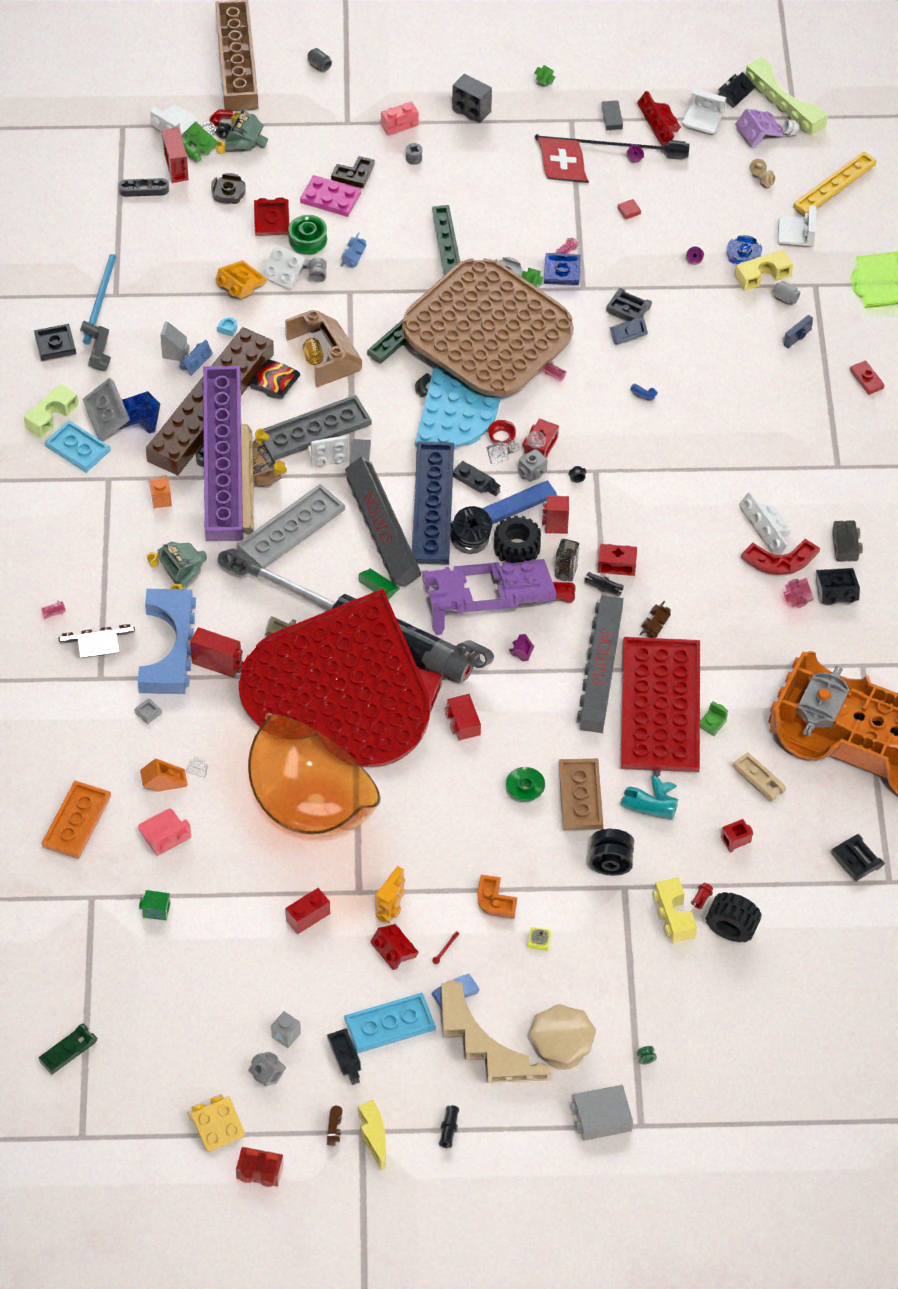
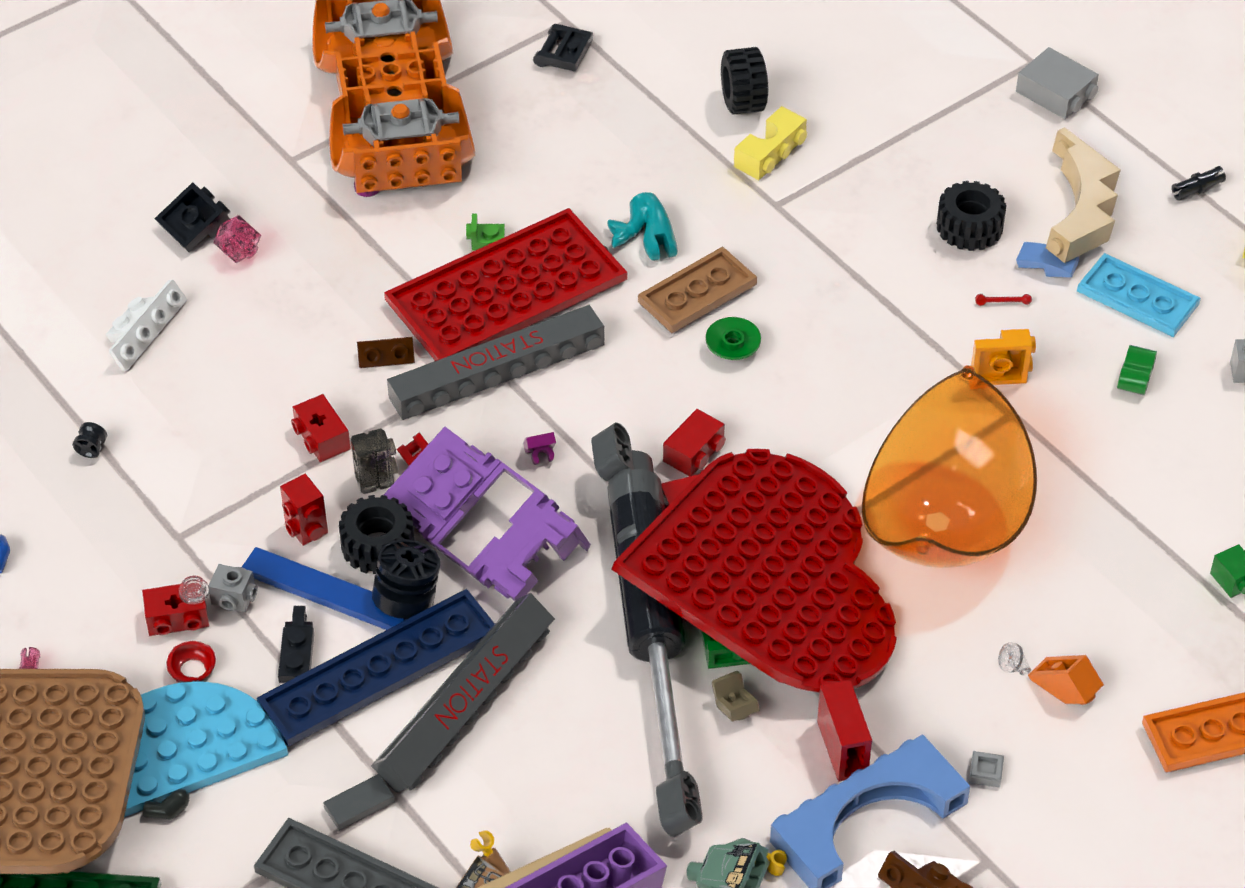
camera: 125 degrees left, 5 degrees down
coral bracket [138,808,191,856] -> none
light grey plate [237,484,345,568] -> none
red brick [285,888,331,935] -> none
white bracket [308,435,348,467] -> none
black hinge [327,1028,361,1085] -> none
green slope [359,568,400,600] -> none
red bracket [370,924,419,970] -> none
orange plate [477,874,518,919] -> none
clear plate [486,440,520,466] -> none
tile [528,927,551,951] -> none
tan piece [530,1004,596,1070] -> none
black plate [568,466,587,483] -> none
black pin [585,572,624,596] -> none
black wheel [589,828,635,876] -> none
clear green bush [636,1046,657,1064] -> none
red pin [691,883,713,909] -> none
red brick [721,819,754,853] -> none
tan plate [733,752,786,802] -> none
red plate [741,539,820,575] -> none
clear smoke brick [832,520,863,562] -> none
none -> black wheel [72,422,107,458]
none -> black tyre [936,181,1006,251]
none -> green axle [1117,345,1157,395]

